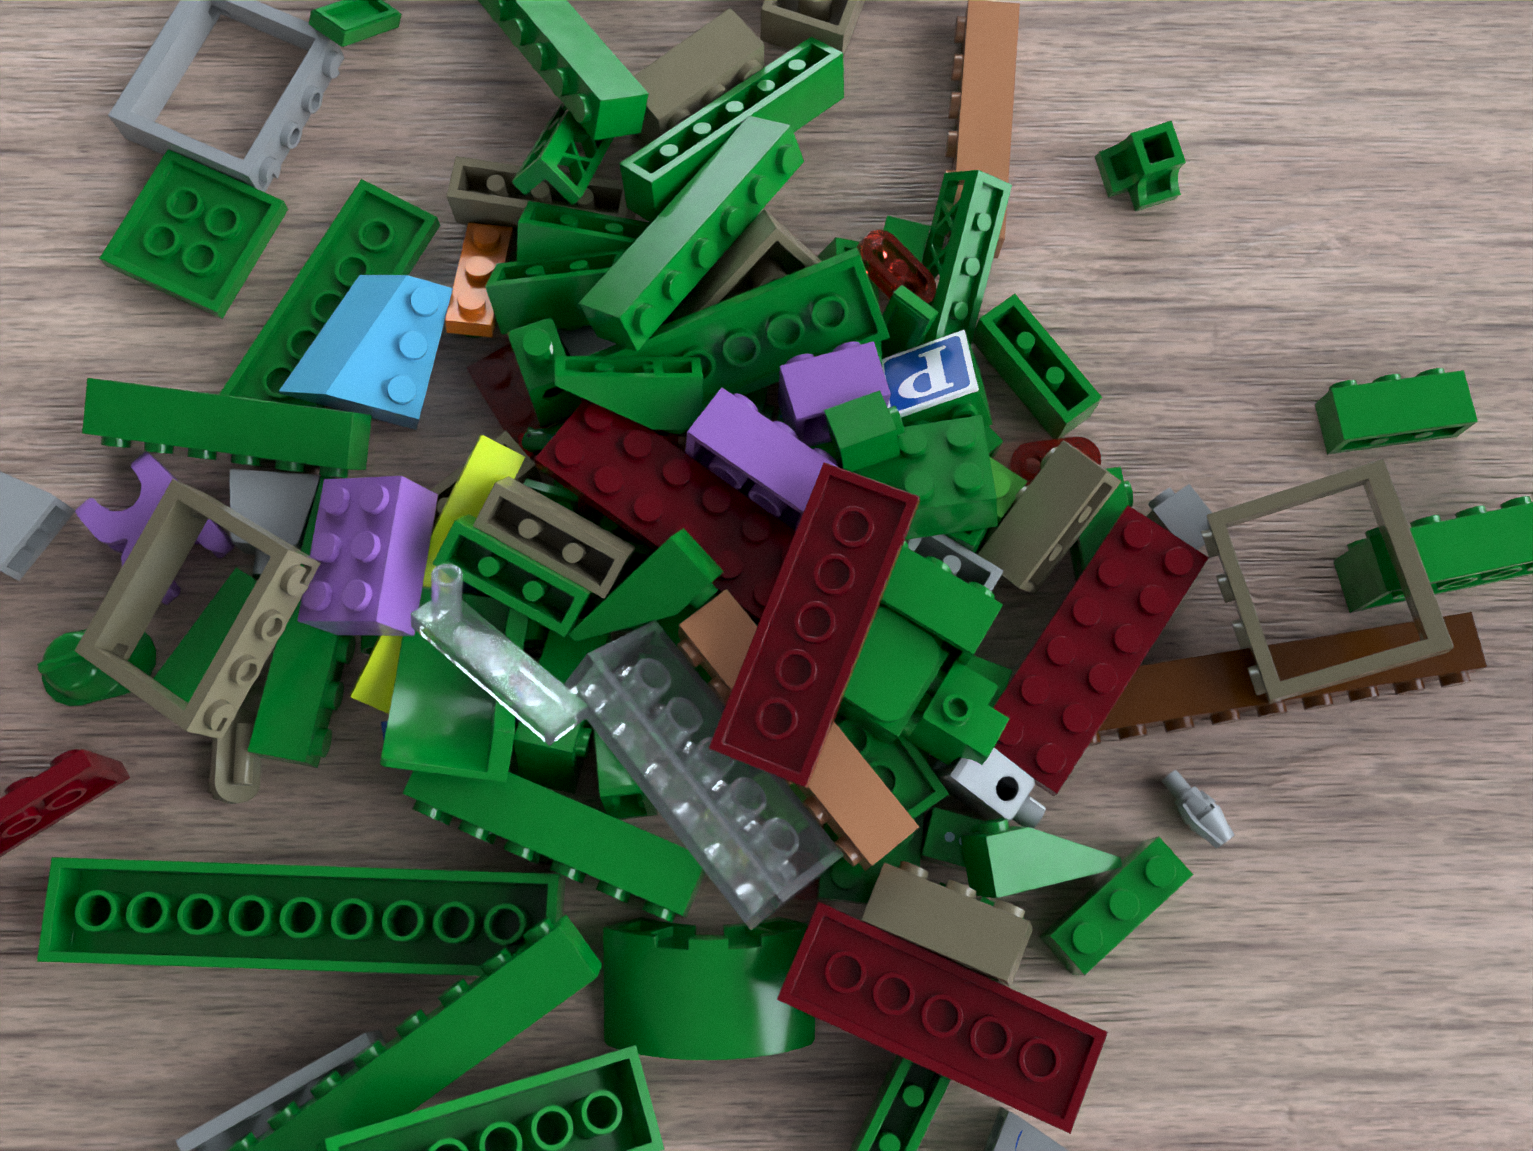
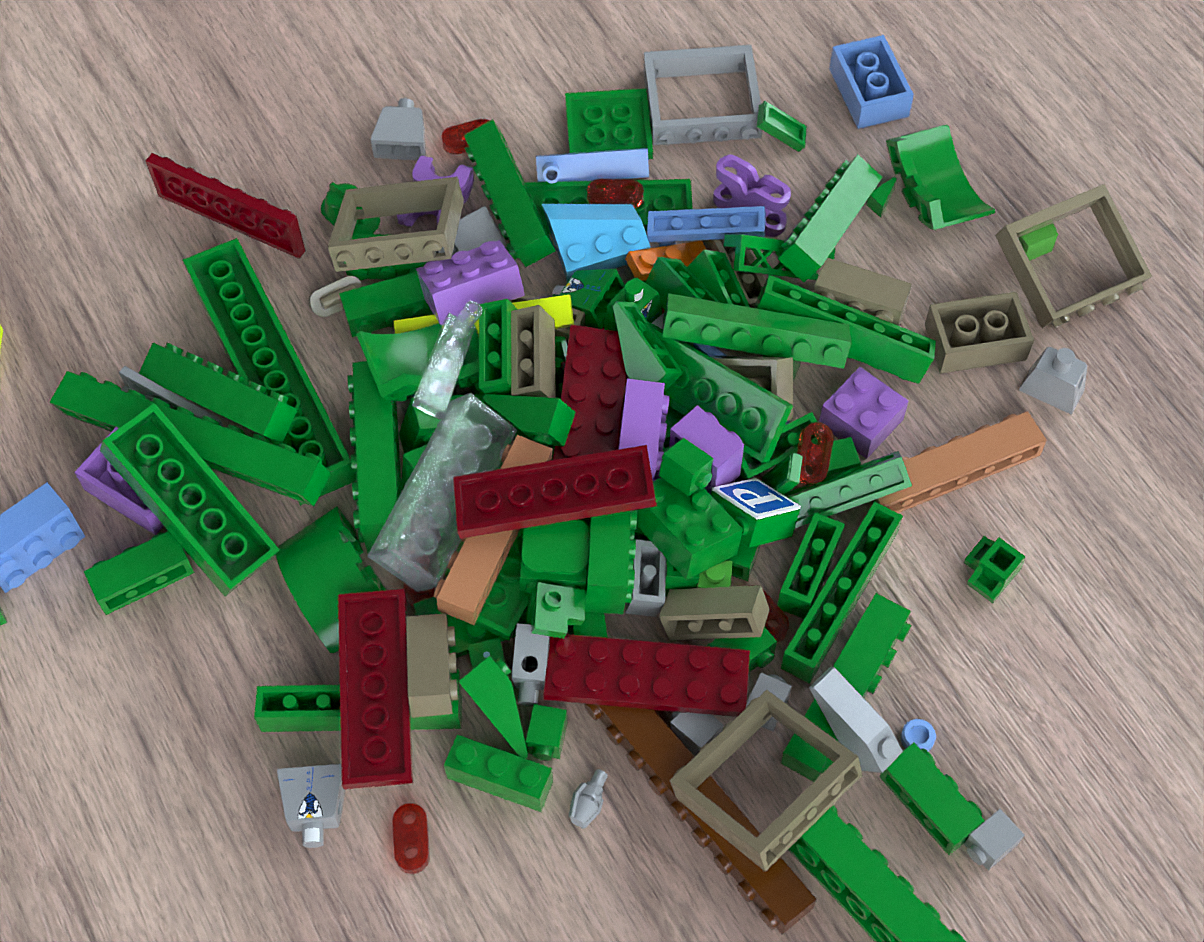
camera: 65 degrees right, 15 degrees down
none -> green brick [138,342,298,443]
none -> clear red plate [392,803,430,874]
none -> clear red plate [442,119,490,154]
none -> green brick [526,704,568,761]
none -> piece [536,148,649,183]
none -> green torso [552,269,625,329]
none -> clear red plate [587,179,644,209]
none -> medium blue piece [647,206,766,247]
none -> light grey brick [670,712,724,756]
none -> medium lavender piece [713,155,791,237]
none -> green brick [780,593,912,782]
none -> green brick [781,501,903,684]
none -> slope [809,667,903,773]
none -> medium lavender brick [819,367,909,459]
none -> light blue tile [901,719,936,752]
none -> light grey brick [964,809,1025,871]

